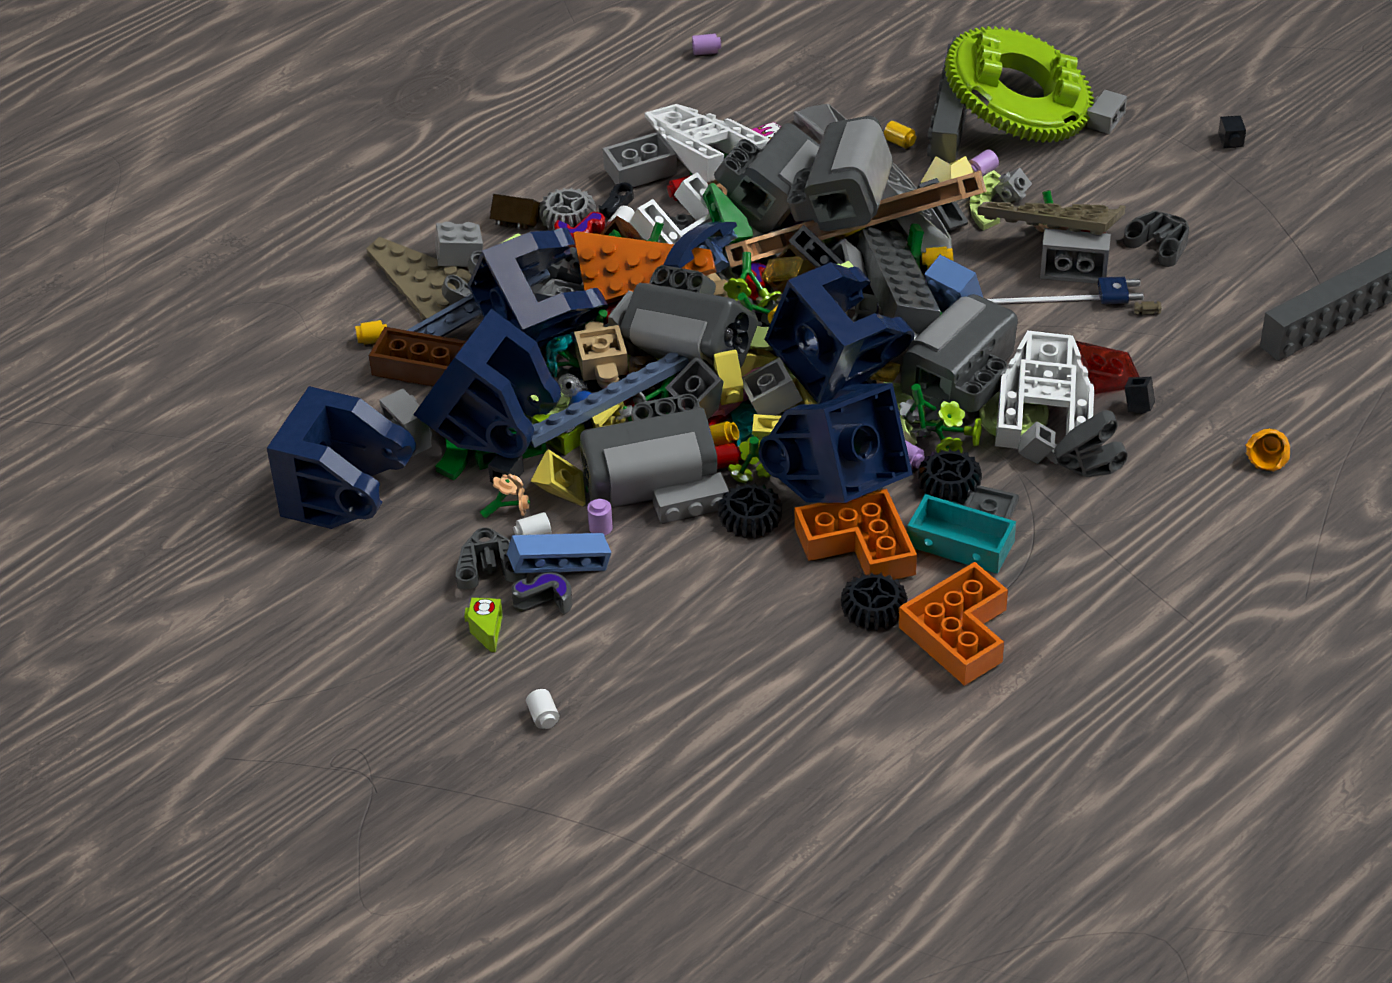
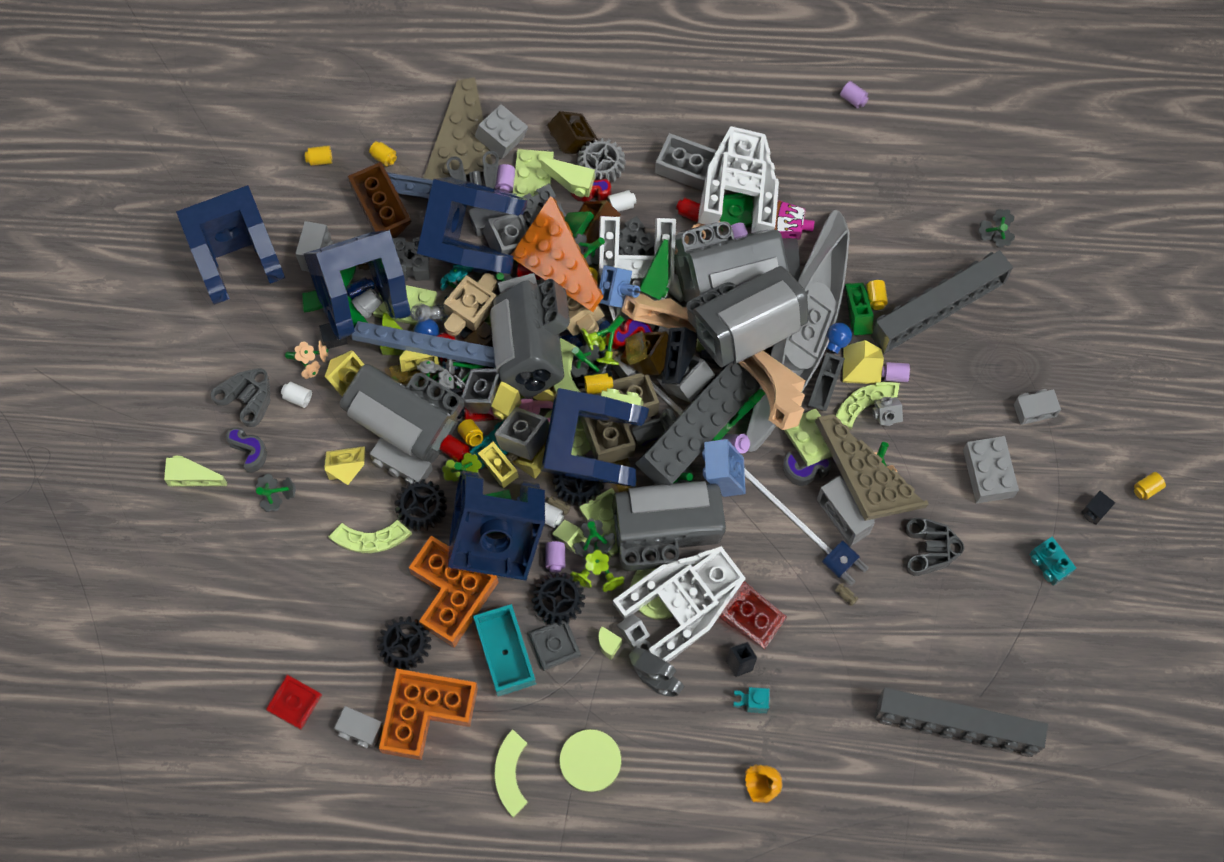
camera: 45 degrees right, 25 degrees up
lime slope [464,597,503,652] -> none
medium blue brick [507,533,612,573] -> none
white brick [526,689,560,729] -> none
lavender brick [587,499,613,535] -> none
black piece [598,182,634,219] -> none
dark blue slope [663,222,737,268] -> none
yellow brick [922,246,954,270] -> none
lime piece [944,26,1094,143] -> none
none -> yellowish green slope [164,456,227,486]
none -> dark grey plant [256,473,296,512]
none -> red tile [266,675,322,730]
none -> yellow brick [305,145,332,166]
none -> light yellow slope [325,446,365,485]
none -> yellowish green tile [328,520,412,553]
none -> light grey brick [334,706,384,749]
none -> yellowish green tile [495,729,528,818]
none -> yellowish green slope [541,157,595,197]
none -> yellowish green tile [560,730,621,792]
none -> yellowish green brick [599,627,622,660]
none -> teal brick [733,687,770,714]
none -> dark grey animal [783,452,832,486]
none -> yellowish green plate [784,409,832,466]
none -> blue piece [826,323,852,354]
none -> green slope [845,283,874,335]
none -> light grey brick [963,436,1019,504]
none -> dark grey plant [978,209,1015,248]
none -> teal brick [1029,537,1077,586]
none -> yellow brick [1134,472,1166,500]

